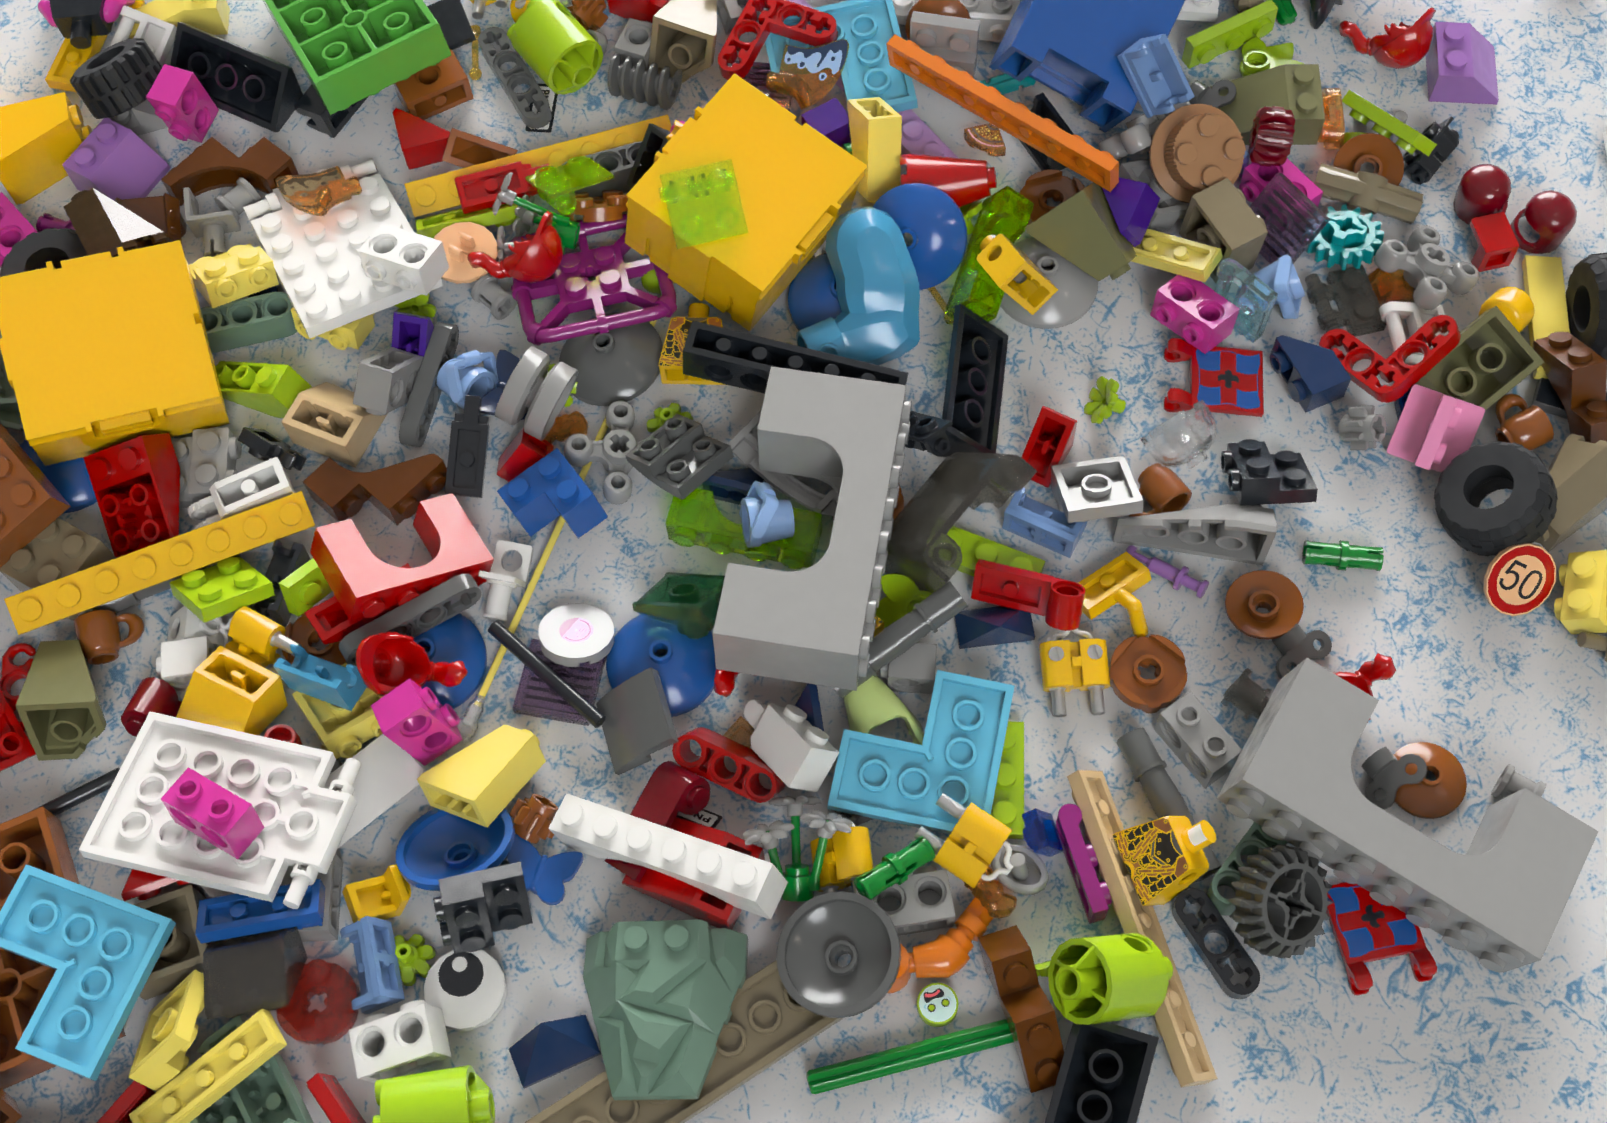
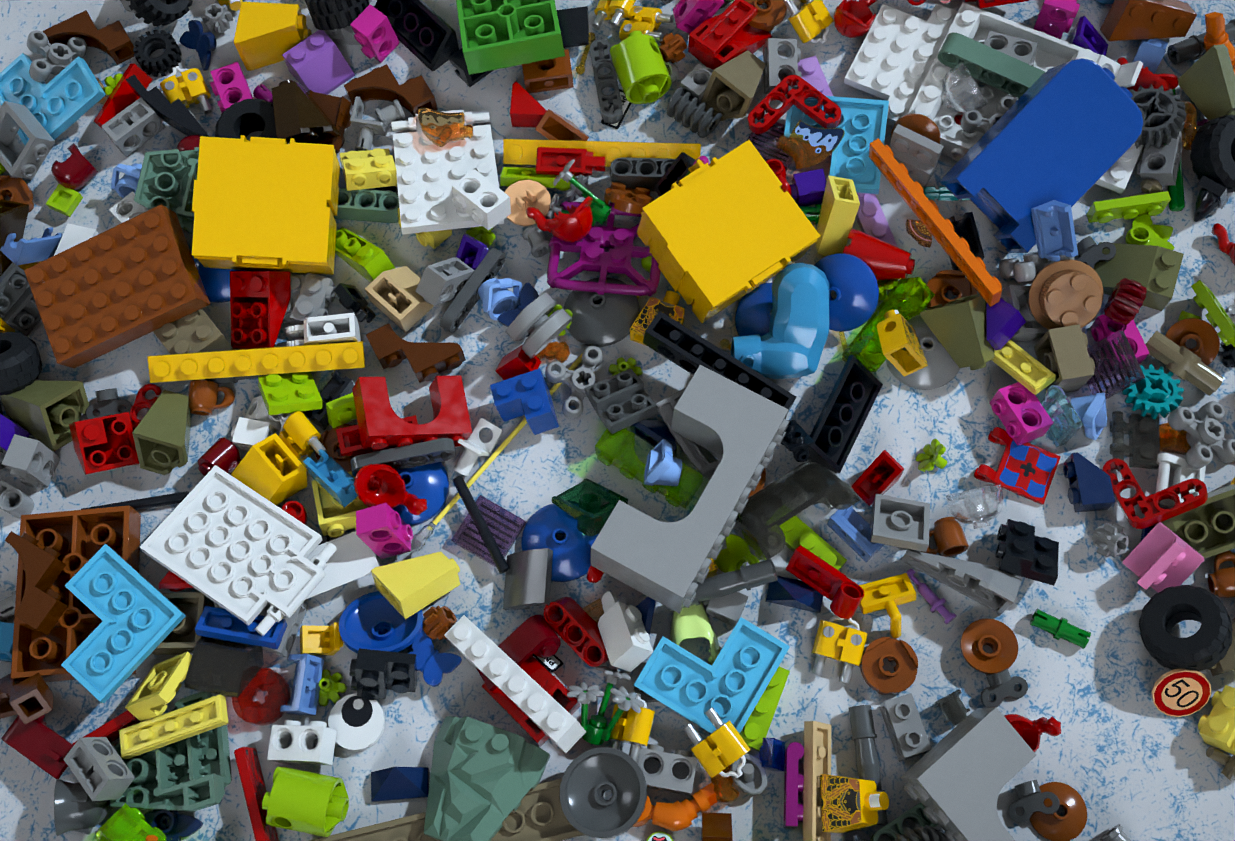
camera: 20 degrees right, 5 degrees up
dark pink brick [161,767,265,859] -> none
black hinge [445,395,490,498] -> none
clear neon green hinge [525,156,614,215] -> none
tile [538,603,614,667] -> none
clear neon green hinge [659,159,748,249] -> none
green pin [854,836,935,900] -> none
clear orange plate [1318,88,1345,150] -> none

